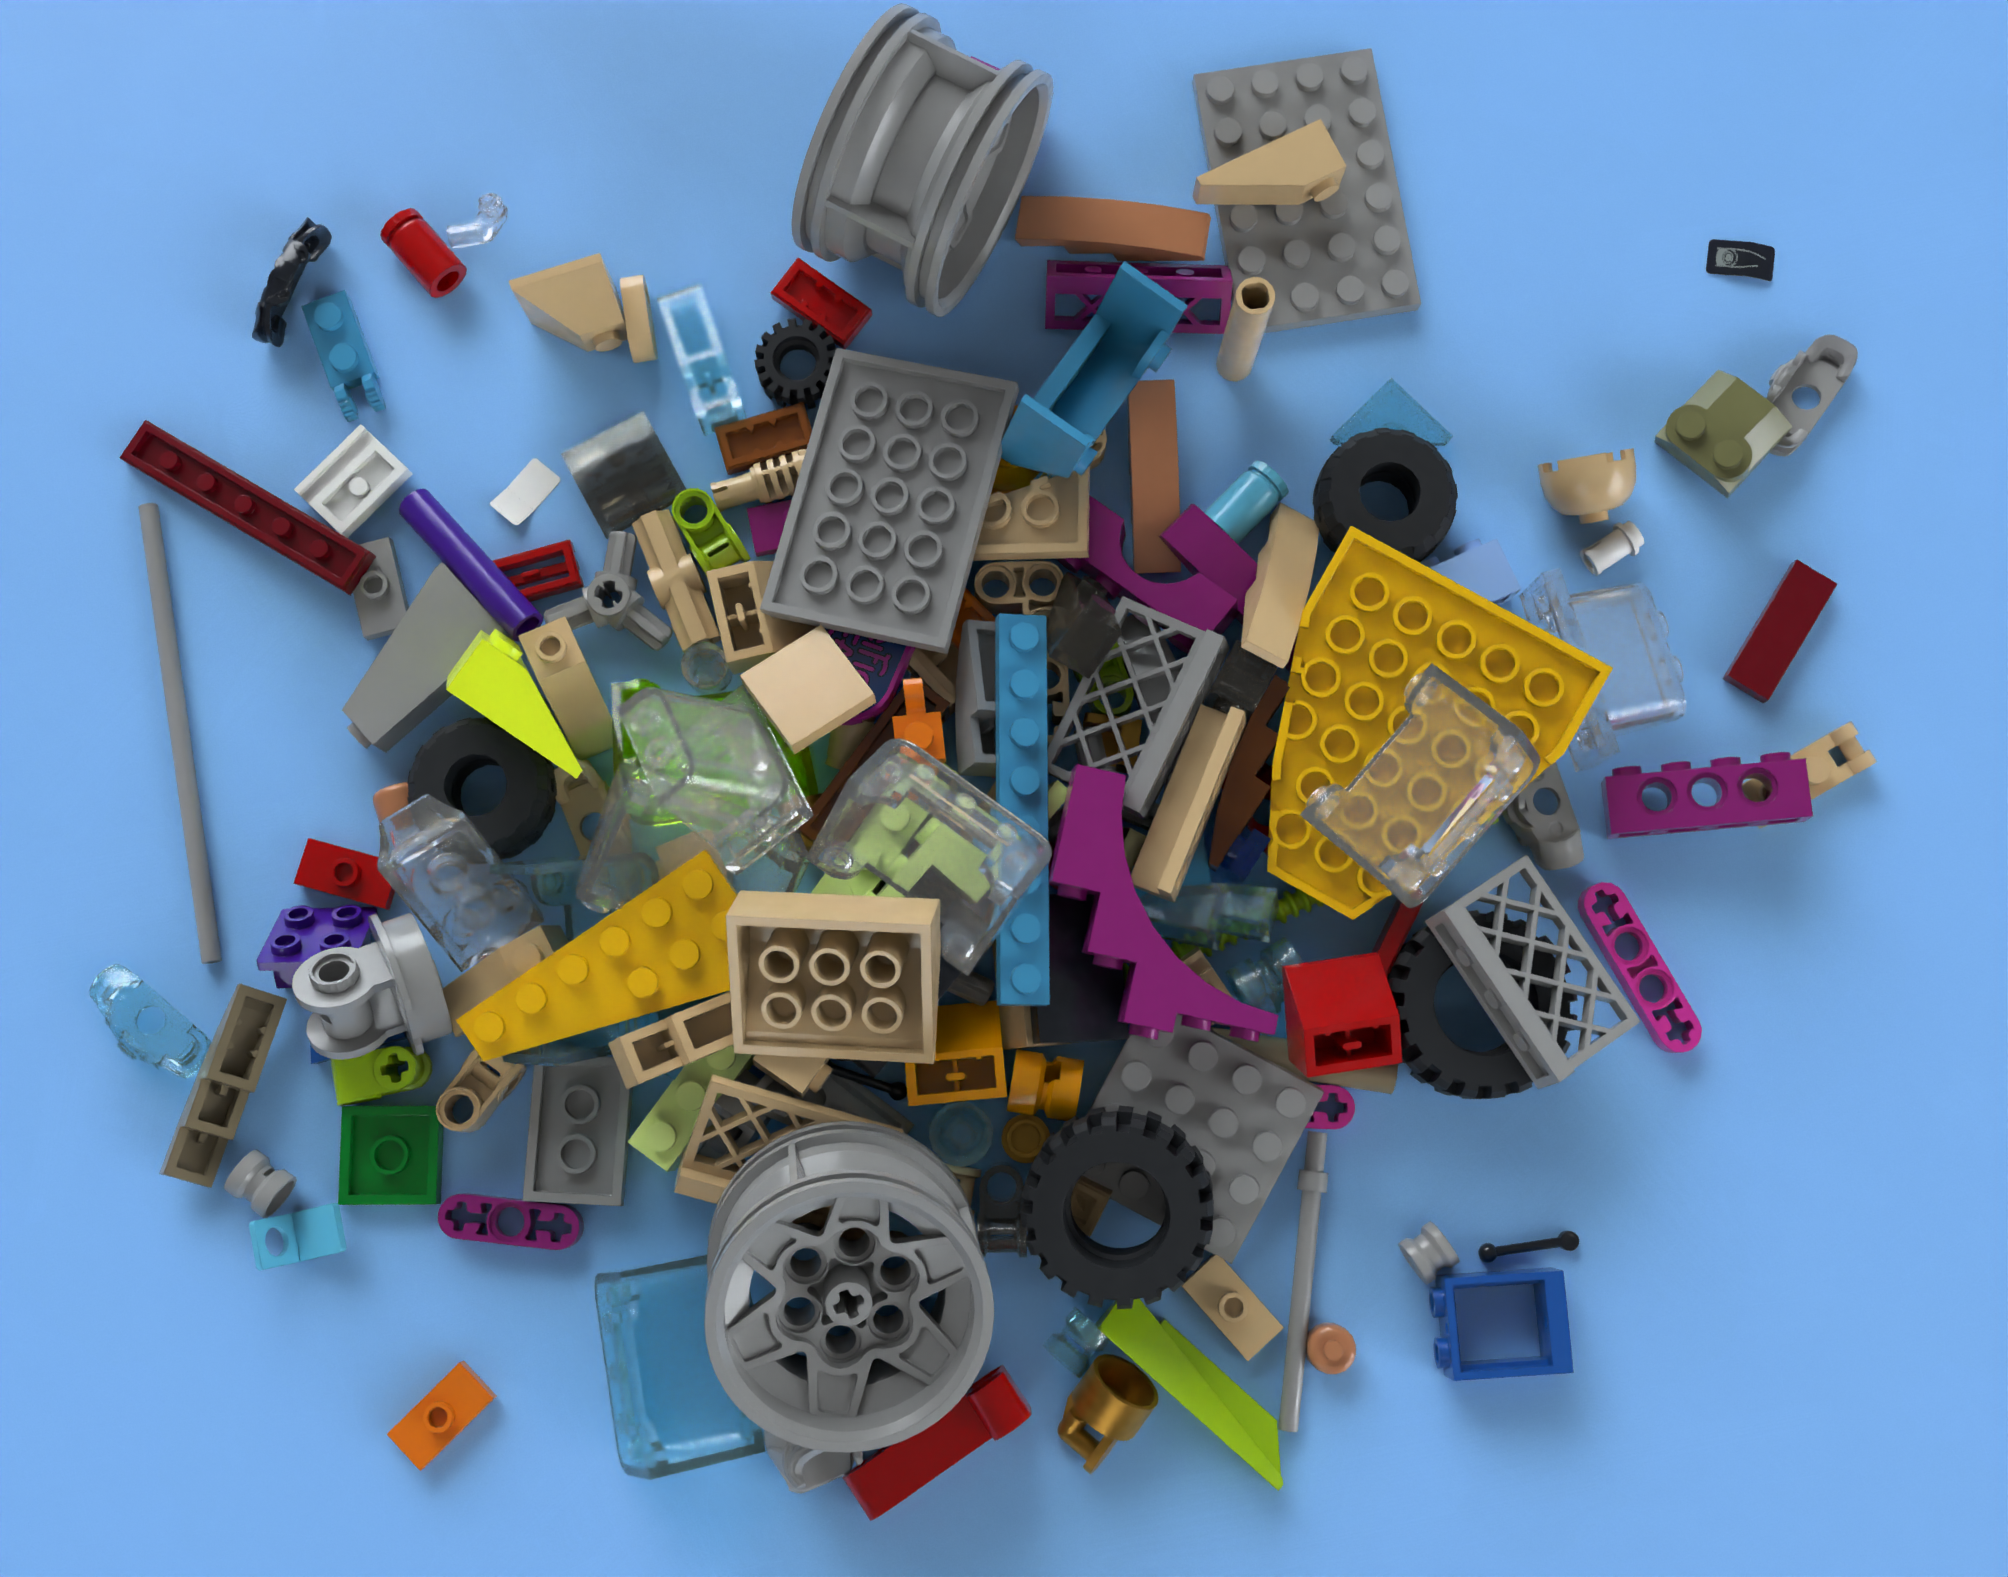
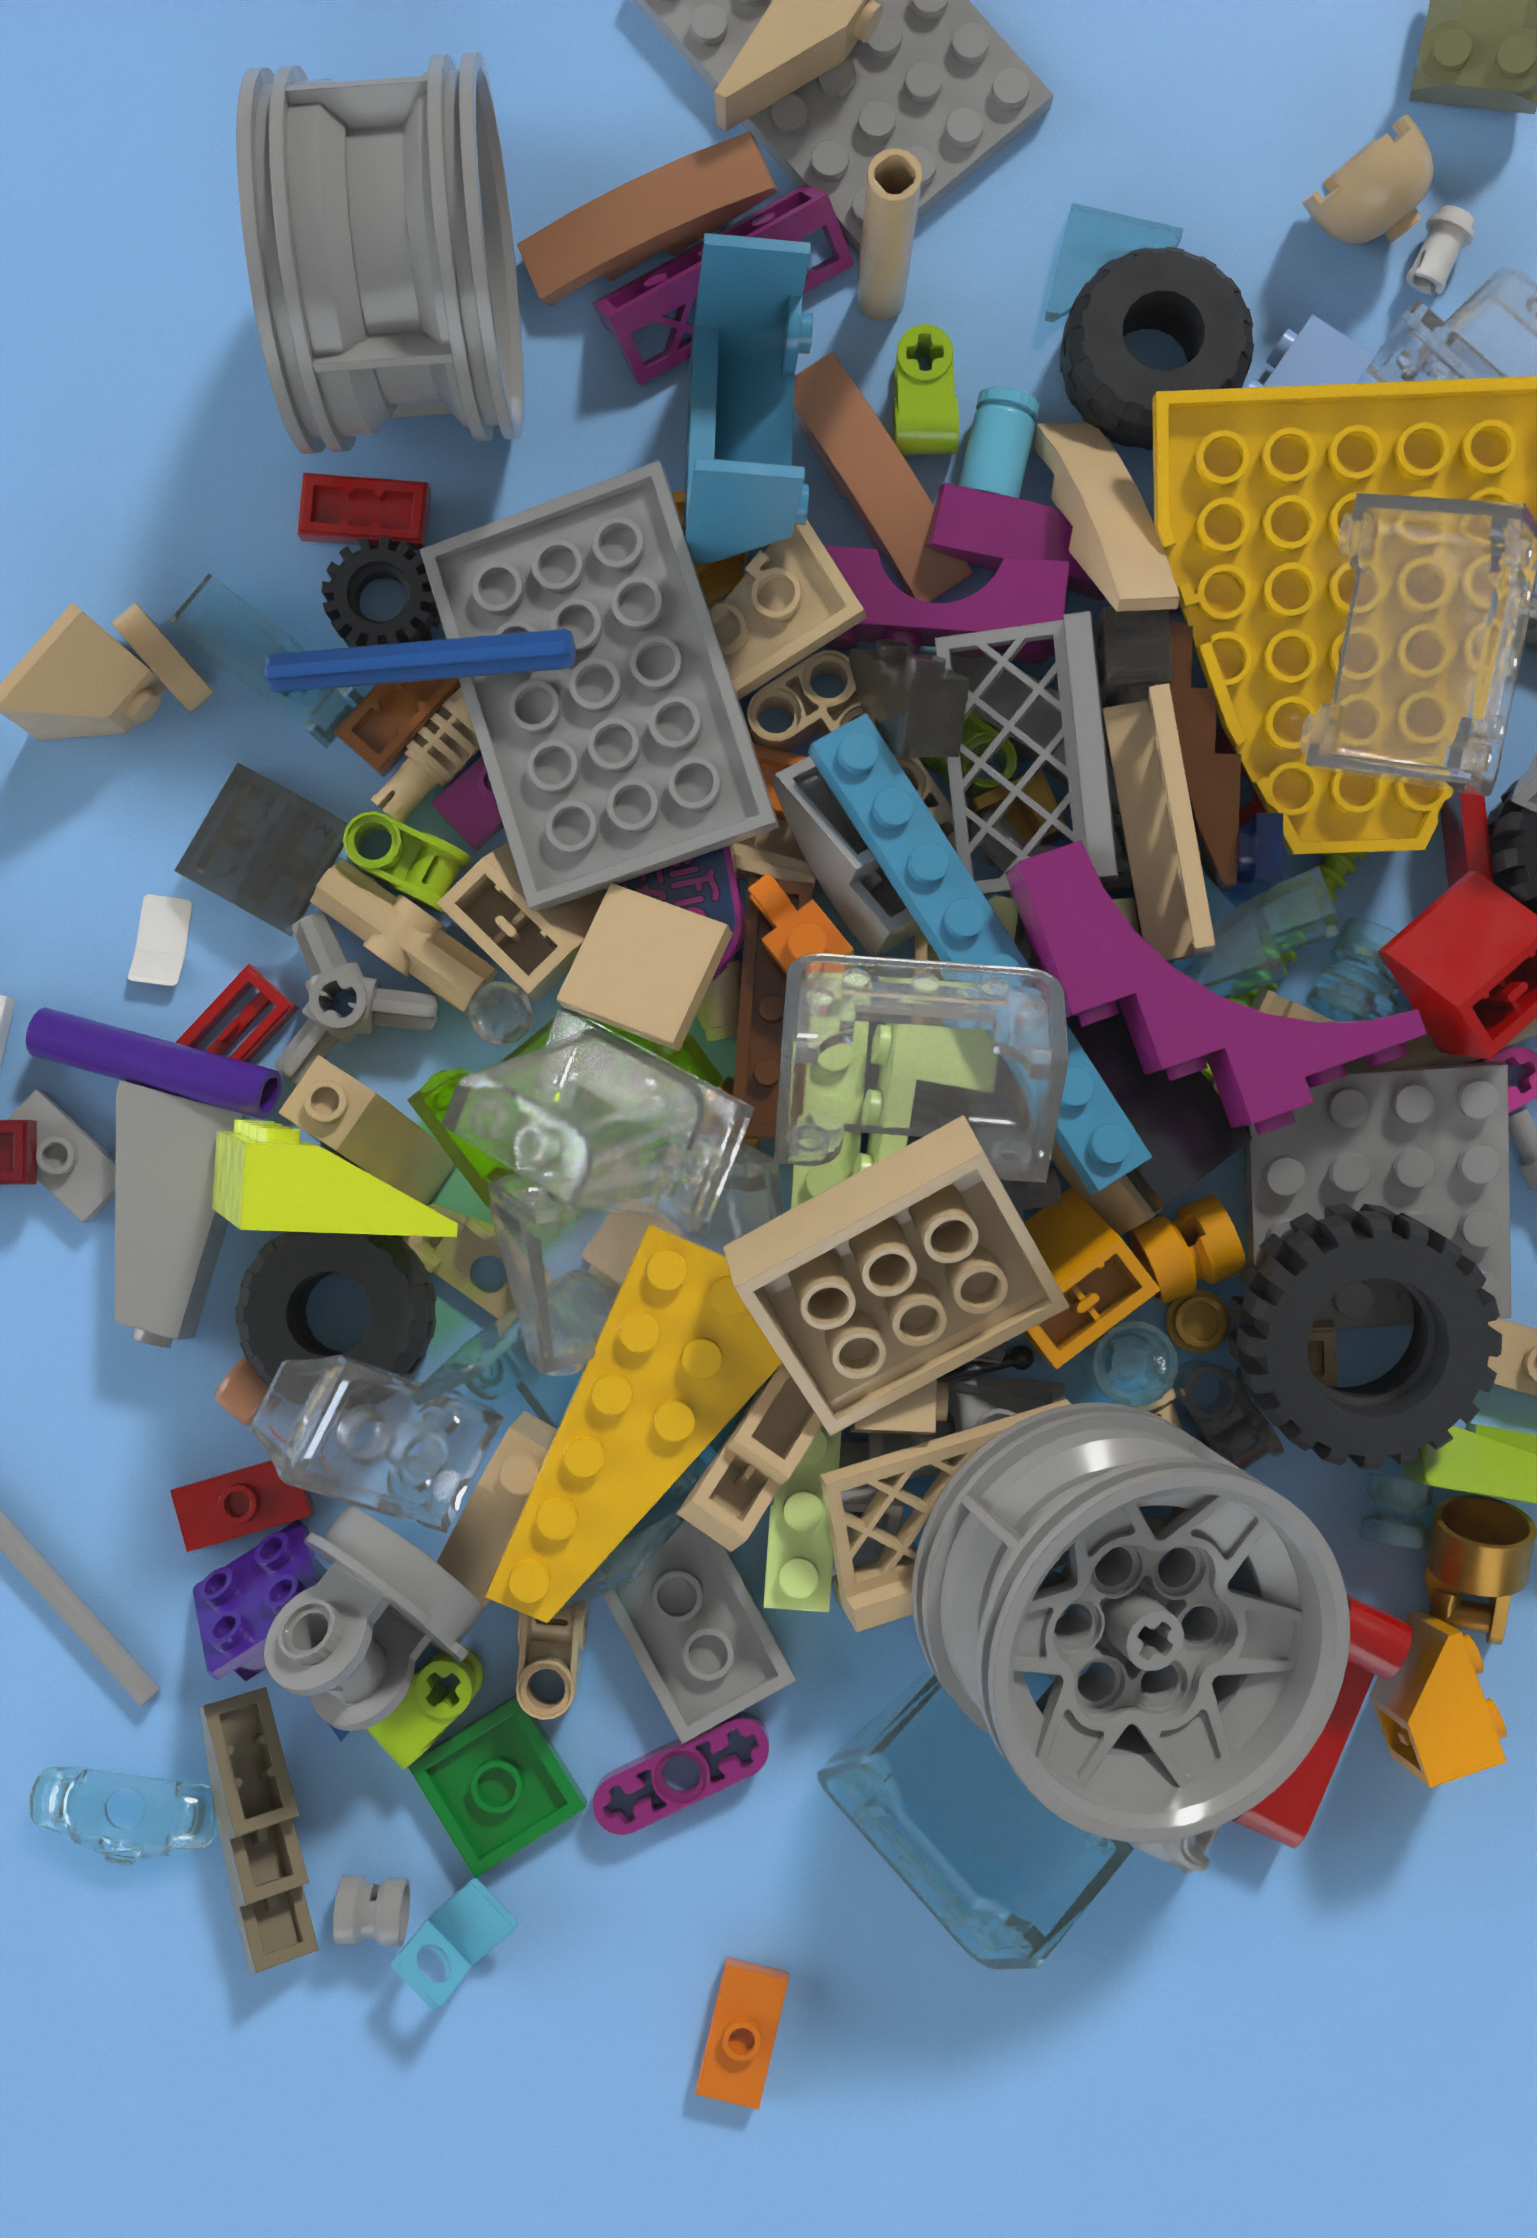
camera: 30 degrees left, 5 degrees up
none -> blue axle [264,629,576,693]
none -> lime piece [892,324,959,456]
none -> light orange slope [1370,1609,1507,1788]

